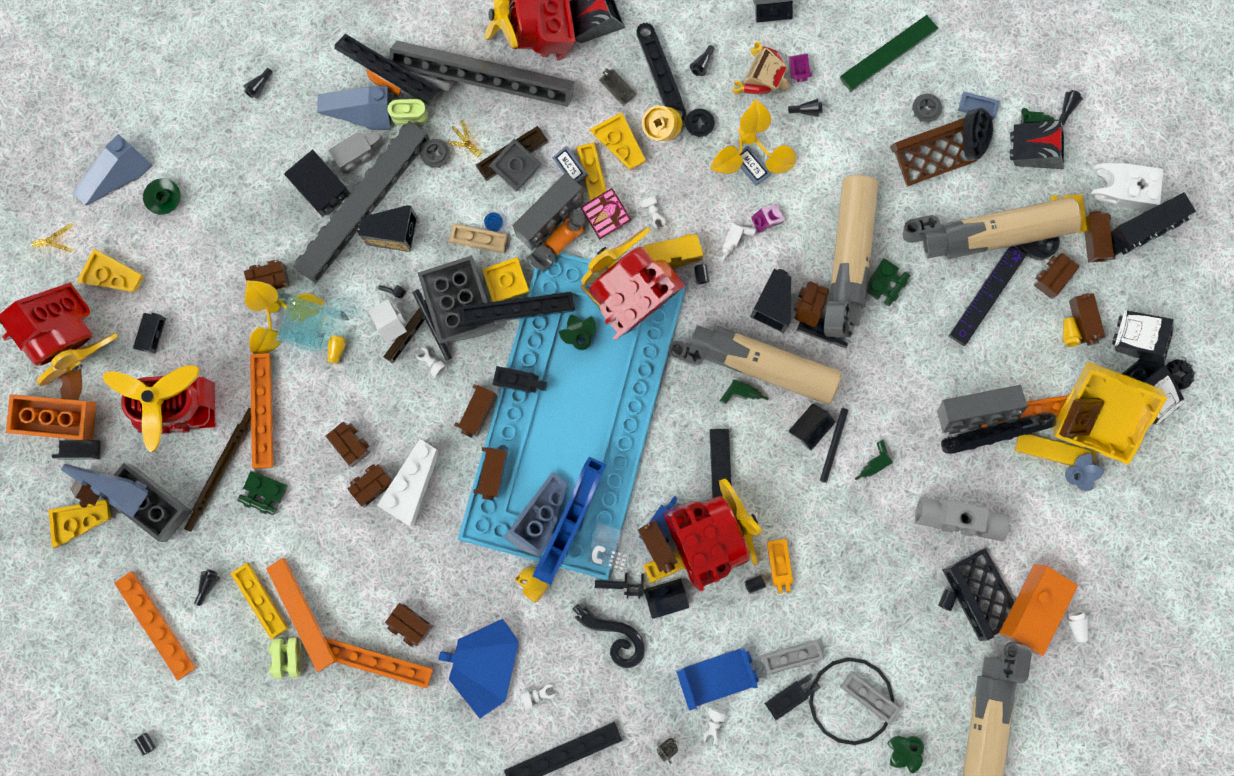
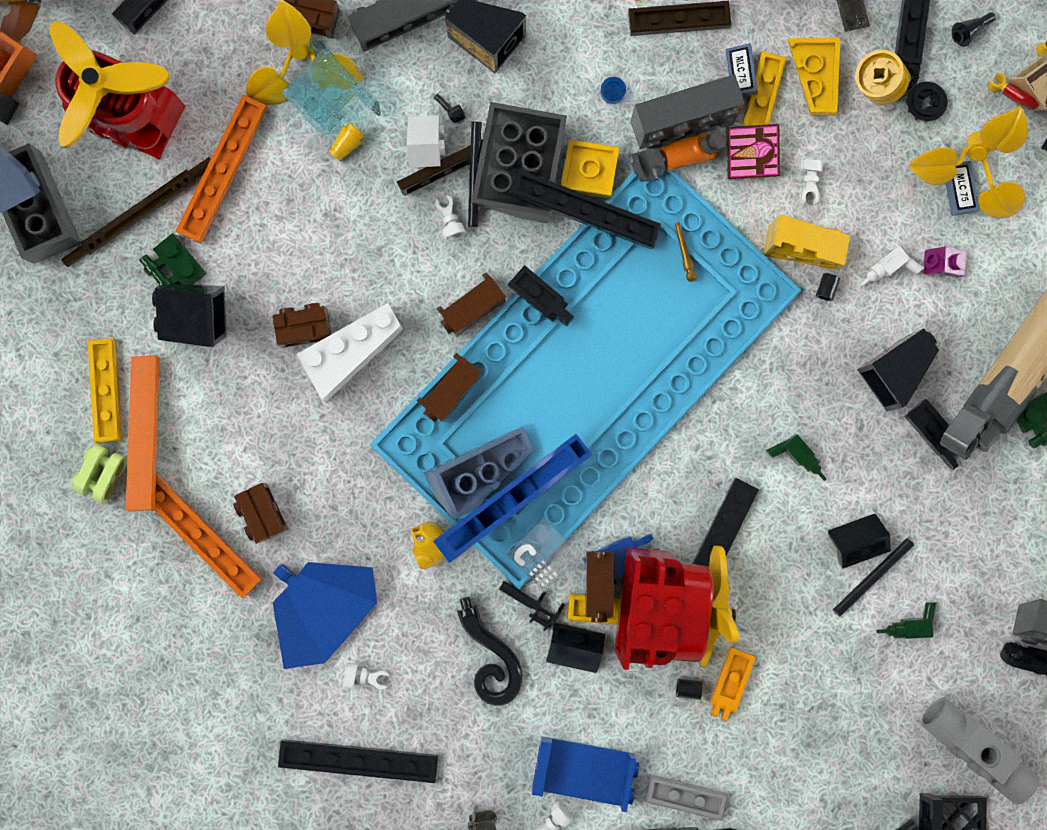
camera: 25 degrees right, 5 degrees up
black cone [194,569,220,606] -> none
reddish brown brick [325,422,371,467] -> none
tan tile [449,224,508,254] -> none
dark grey tile [489,138,541,192] -> none
dark green plate [559,315,596,350] -> none
brick [581,227,685,340] -> none
tan piece [669,325,842,405] -> none
reddish brown brick [793,281,829,327] -> none
none -> black slope [152,284,227,347]

